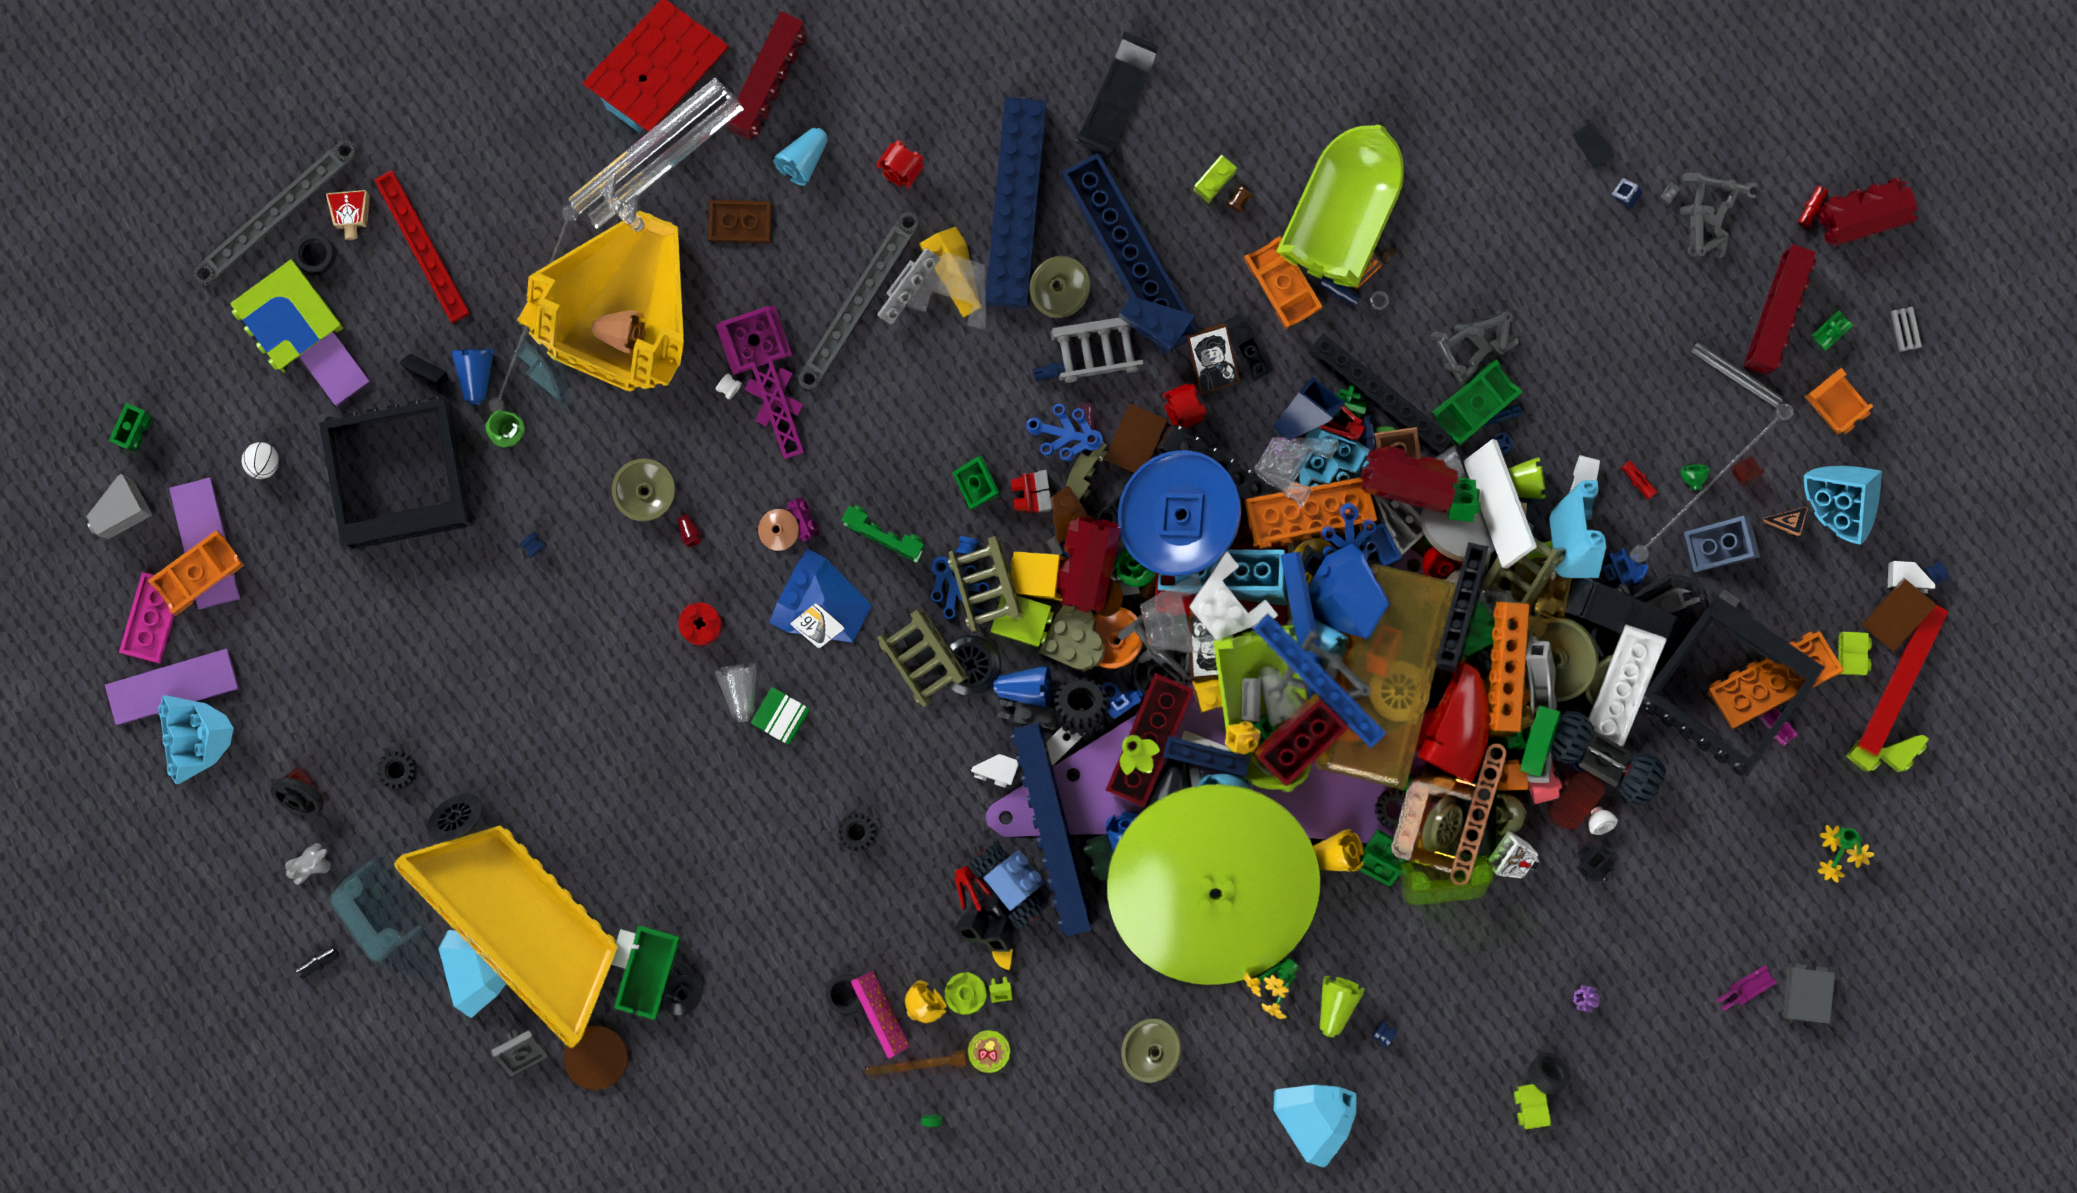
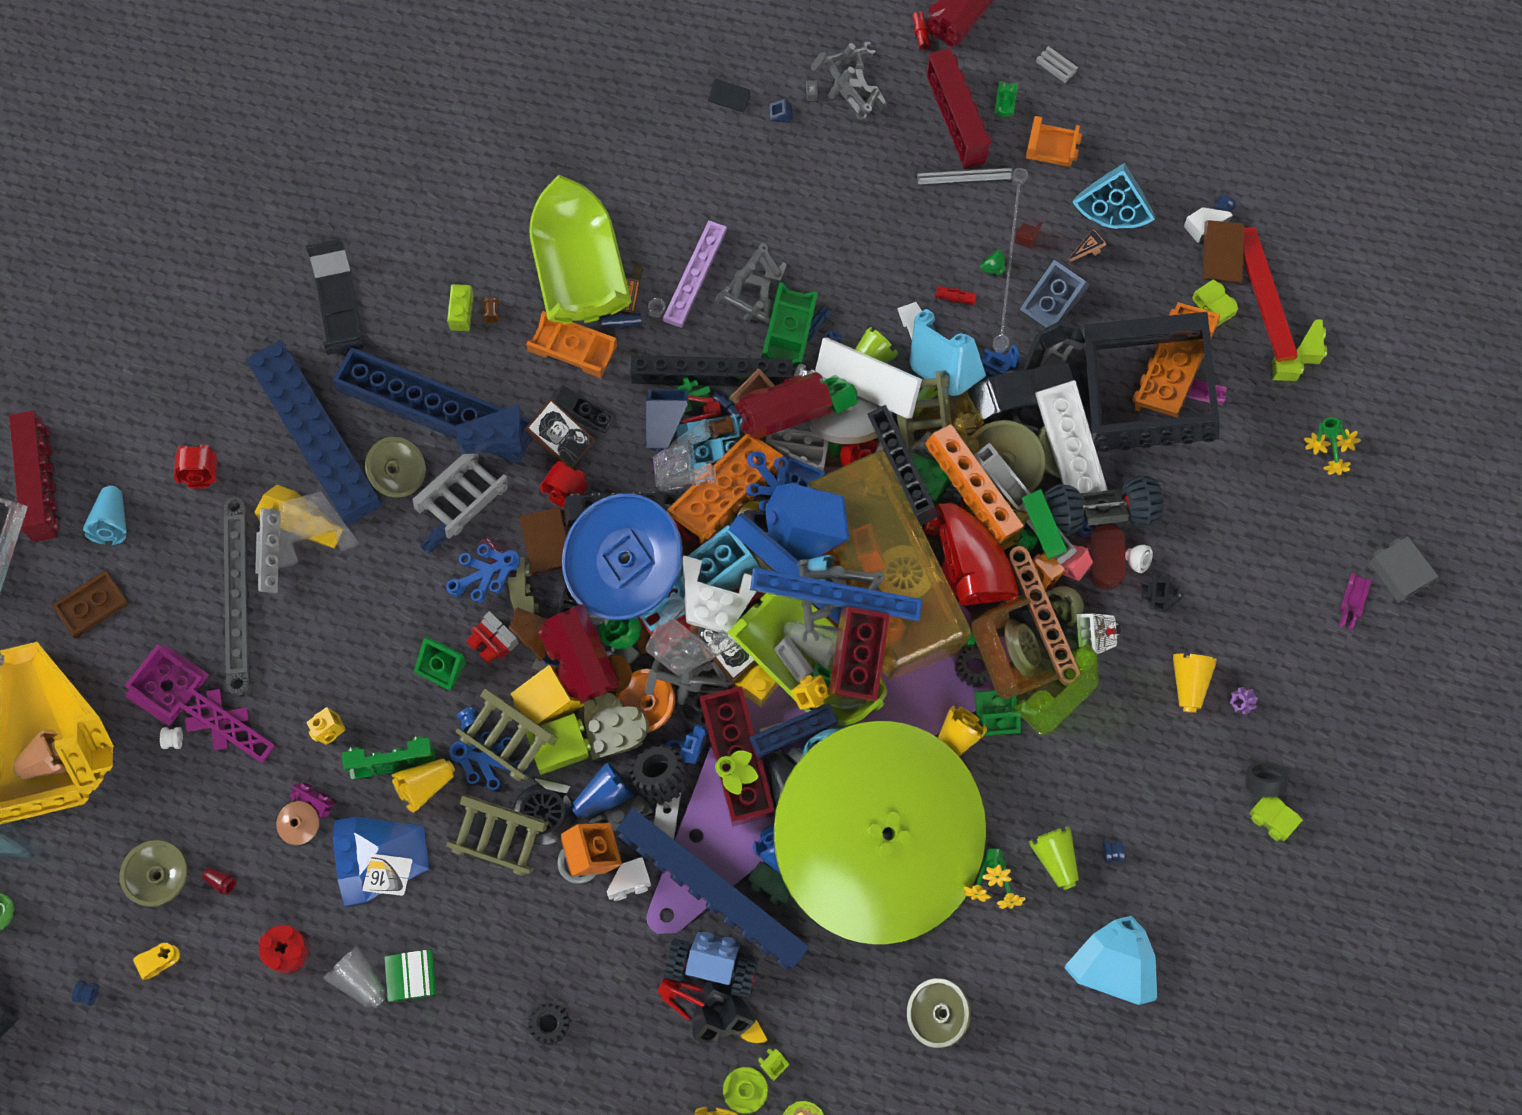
camera: 35 degrees left, 15 degrees down
none -> yellow piece [133,943,180,980]
none -> yellow brick [306,707,346,745]
none -> yellow cone [392,759,455,812]
none -> white sticker [535,779,570,793]
none -> orange piece [557,823,622,884]
none -> lavender plate [663,221,727,328]
none -> reddish brown bush [708,415,734,438]
none -> yellow cone [1173,654,1217,713]

